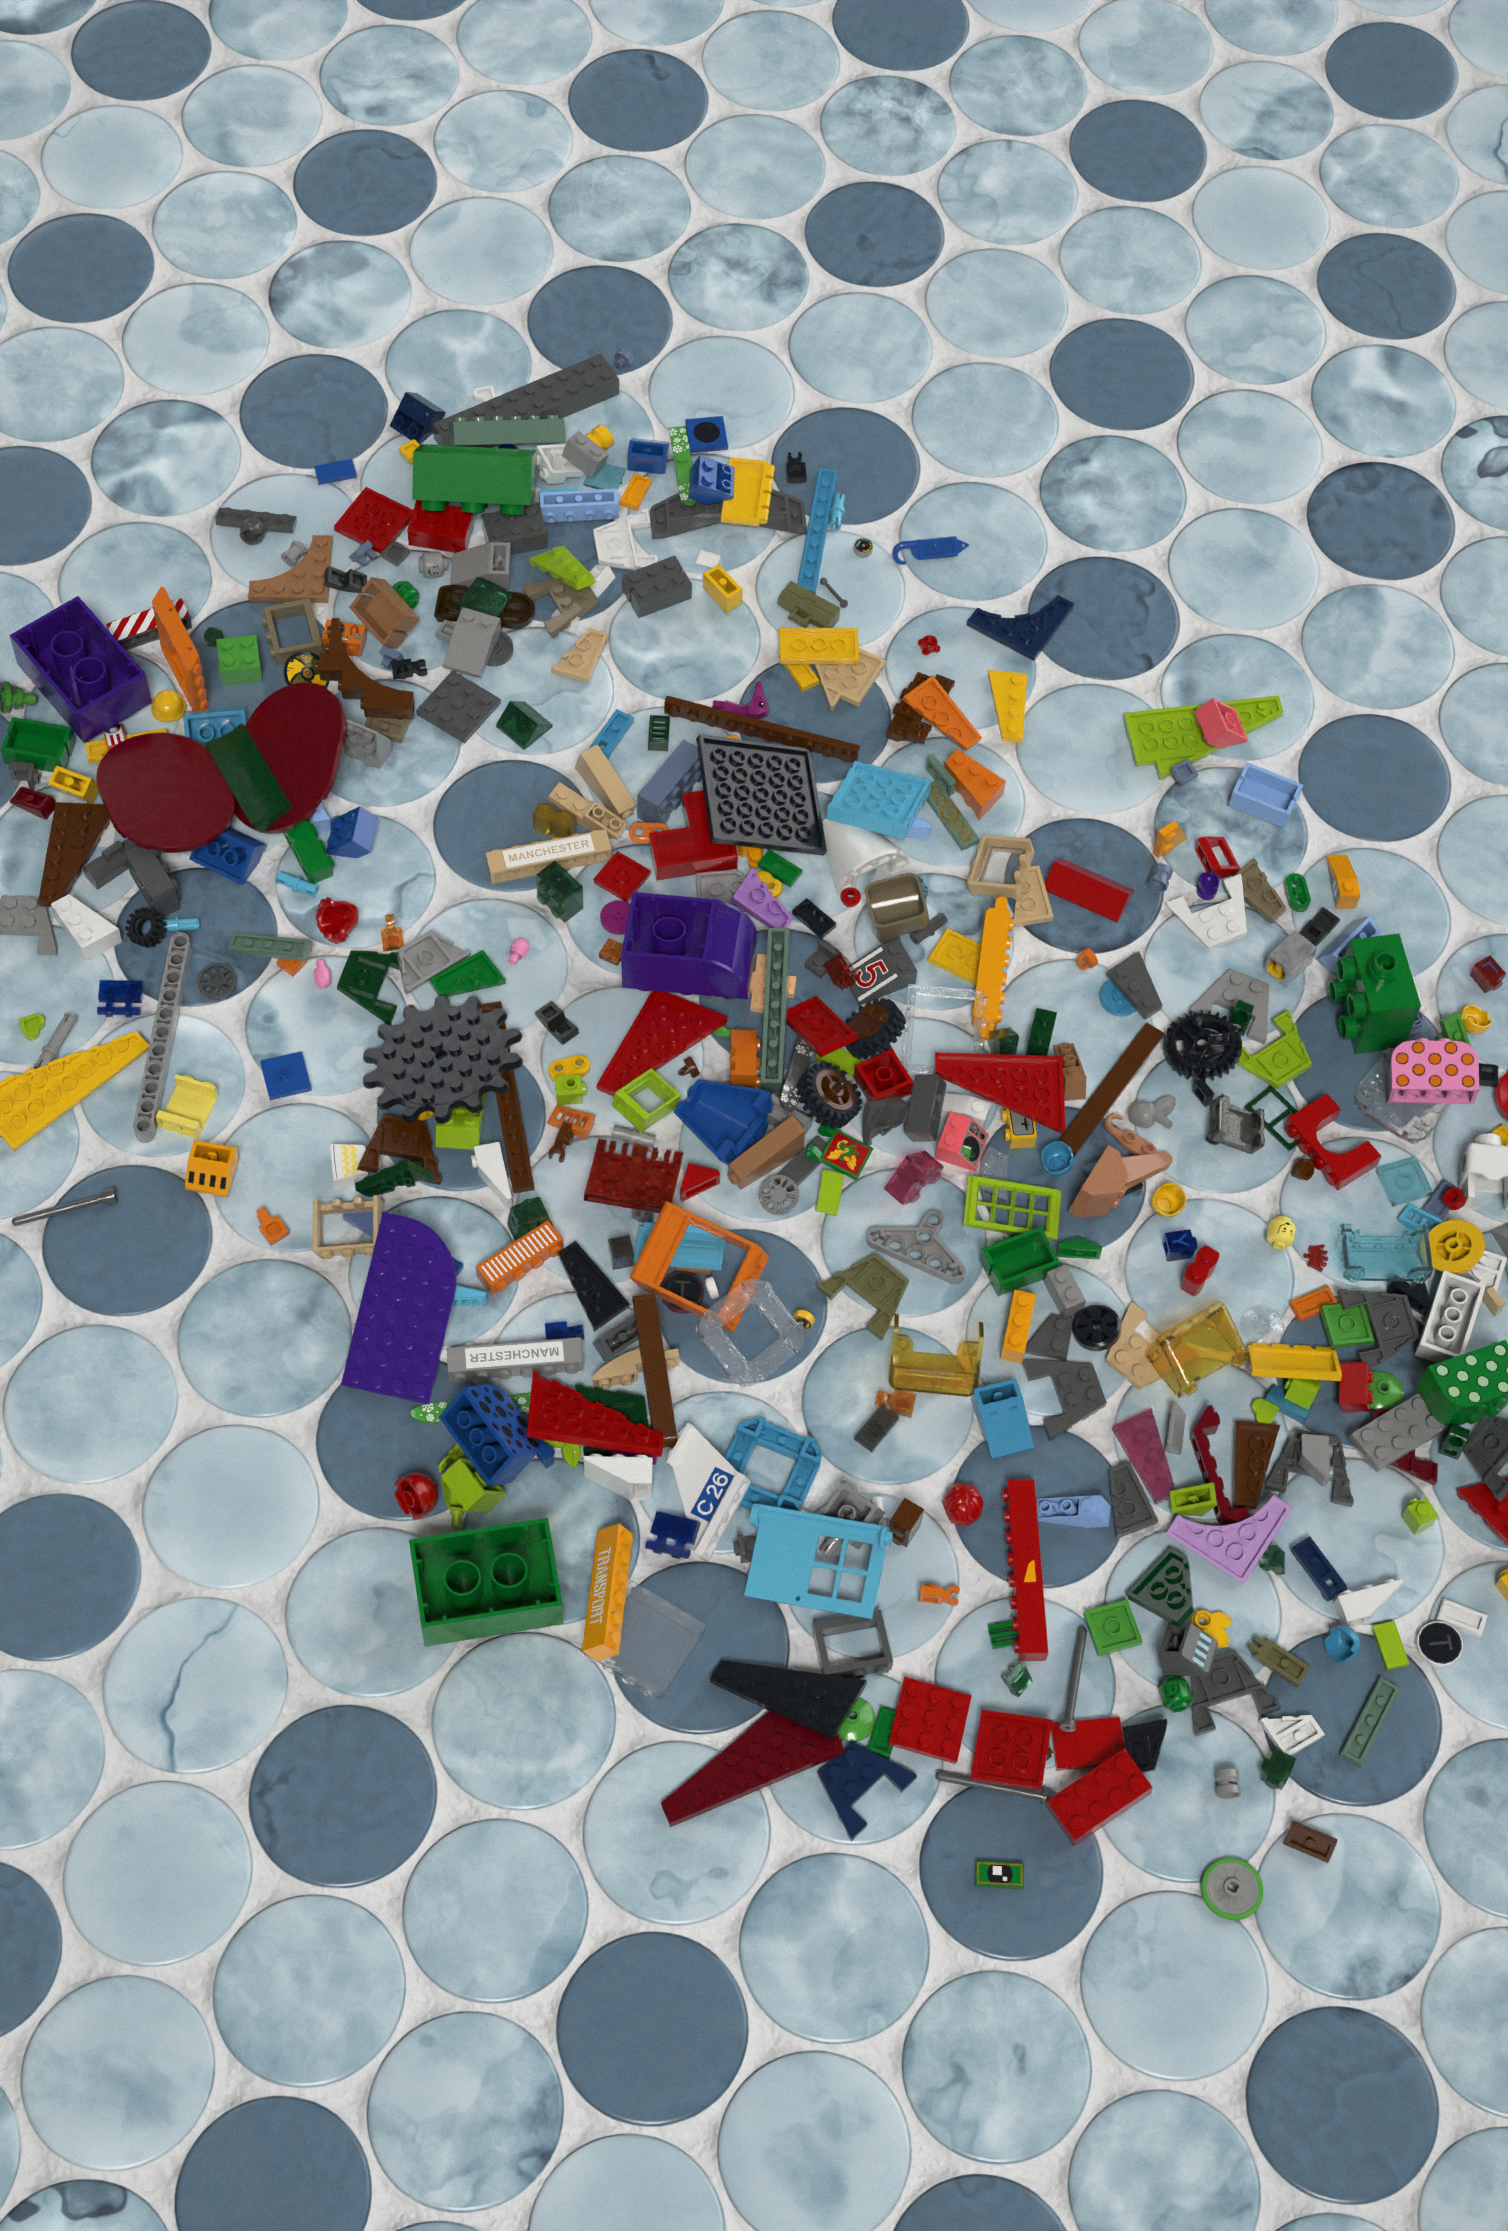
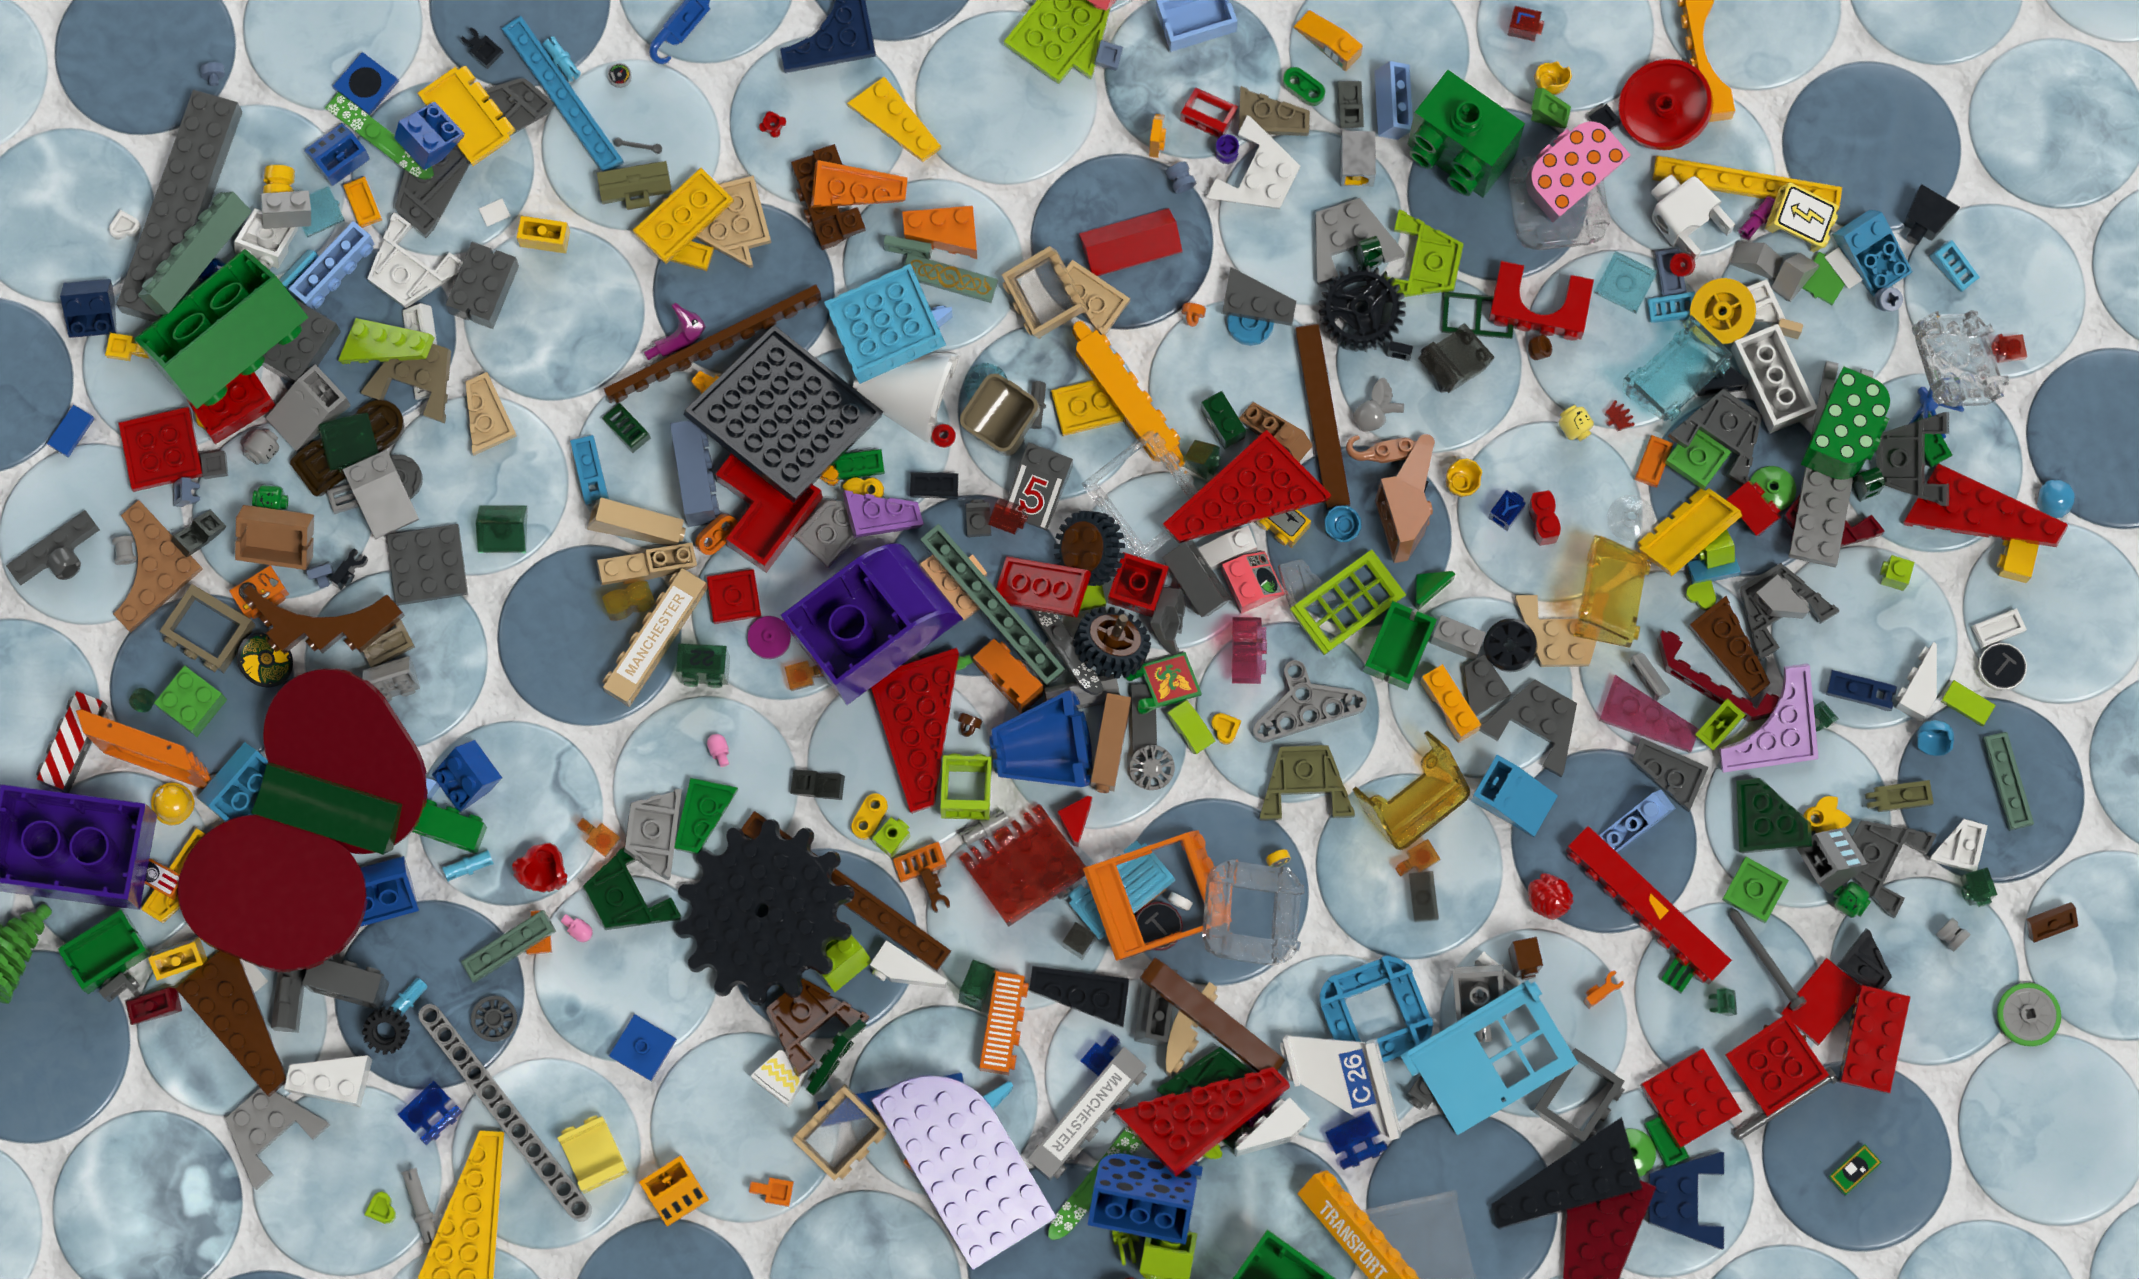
camera: 40 degrees left, 15 degrees up
none -> yellow tile [1211,713,1241,745]

